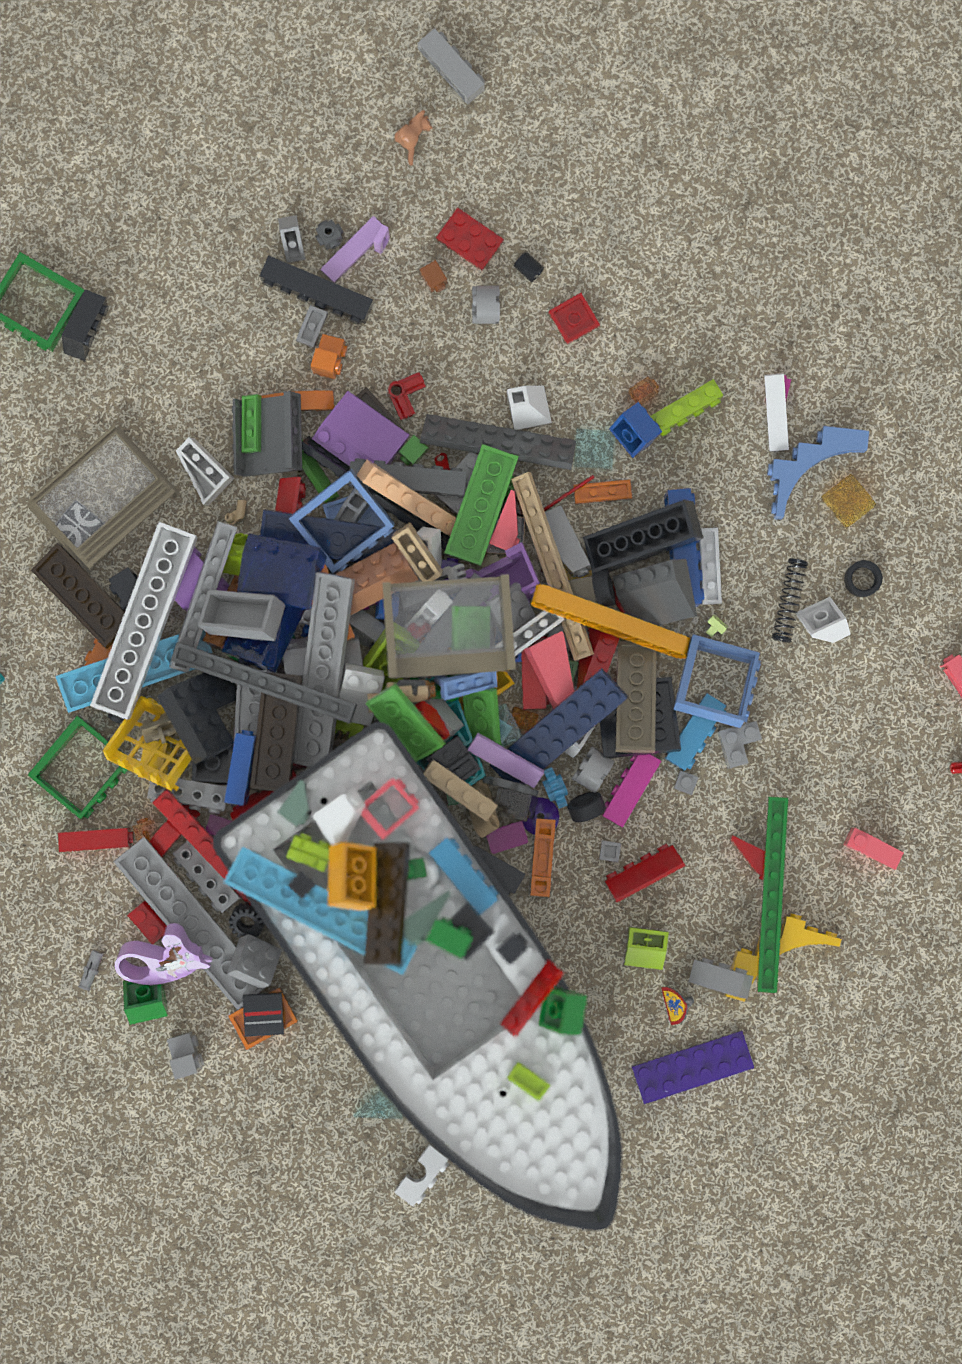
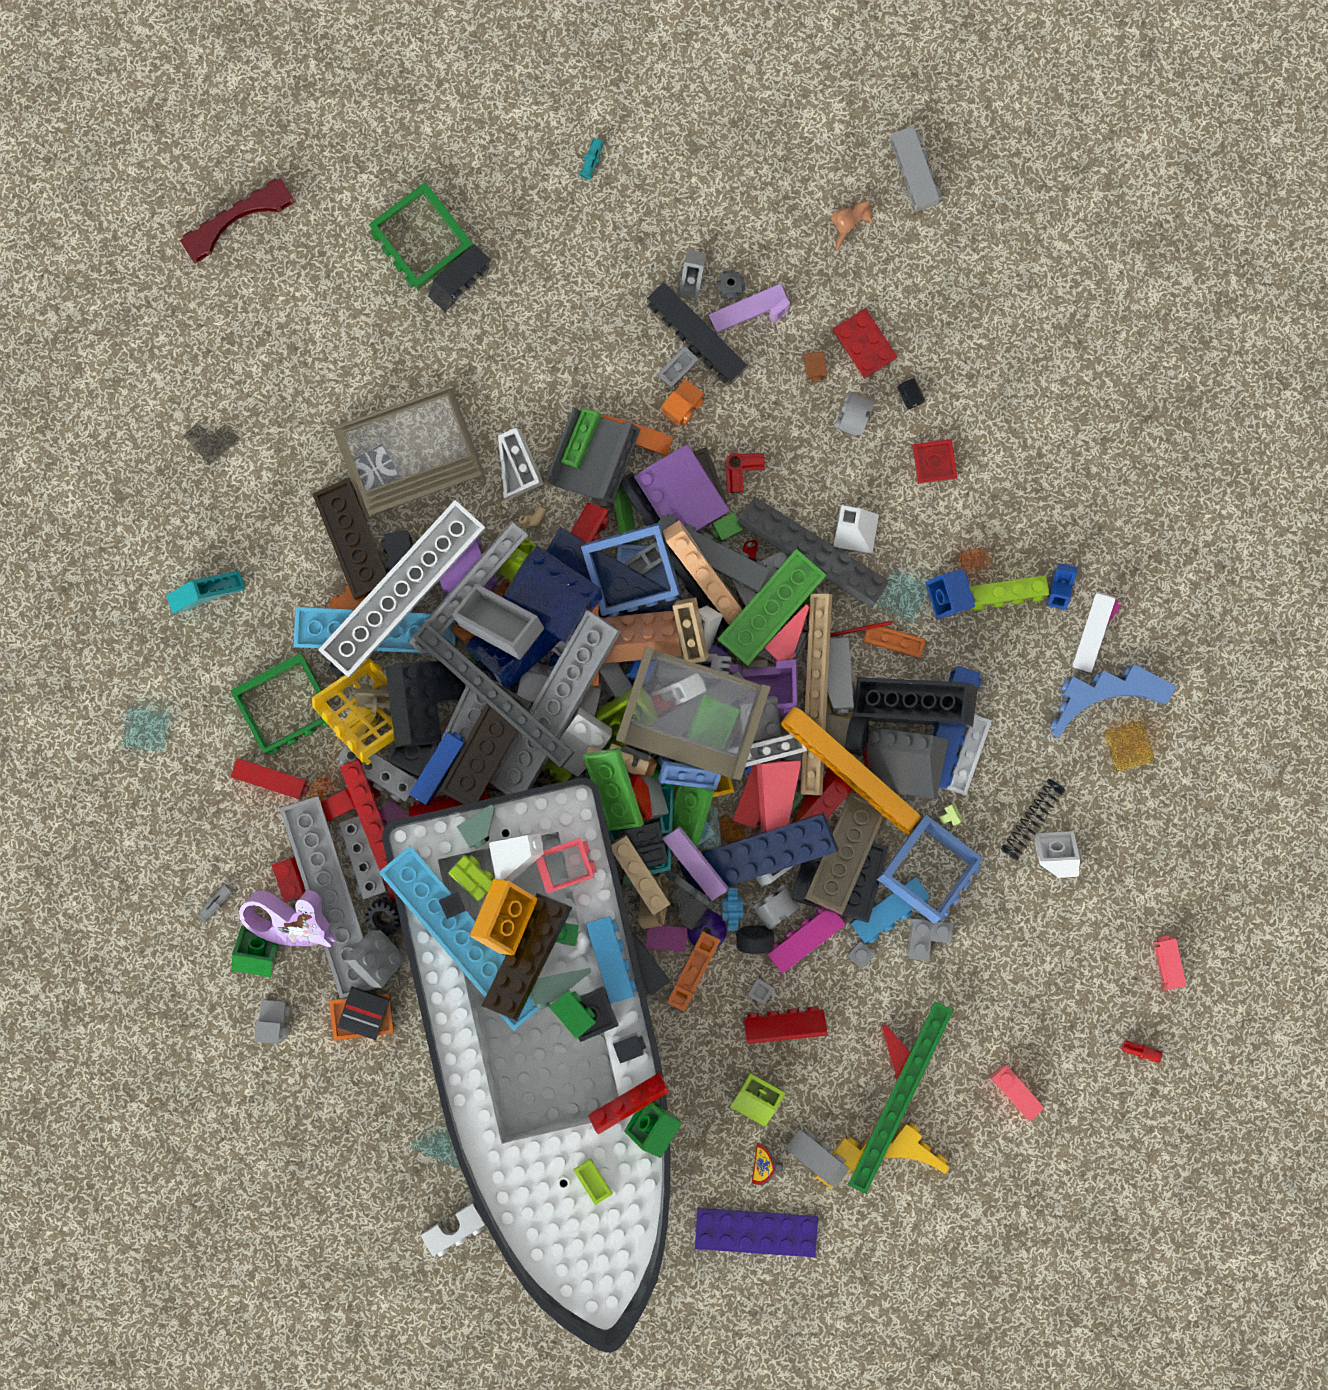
camera: 15 degrees right, 0 degrees up
black tyre [844,560,883,598] -> none
none -> teal pin [579,138,604,180]
none -> blue brick [1047,563,1078,610]

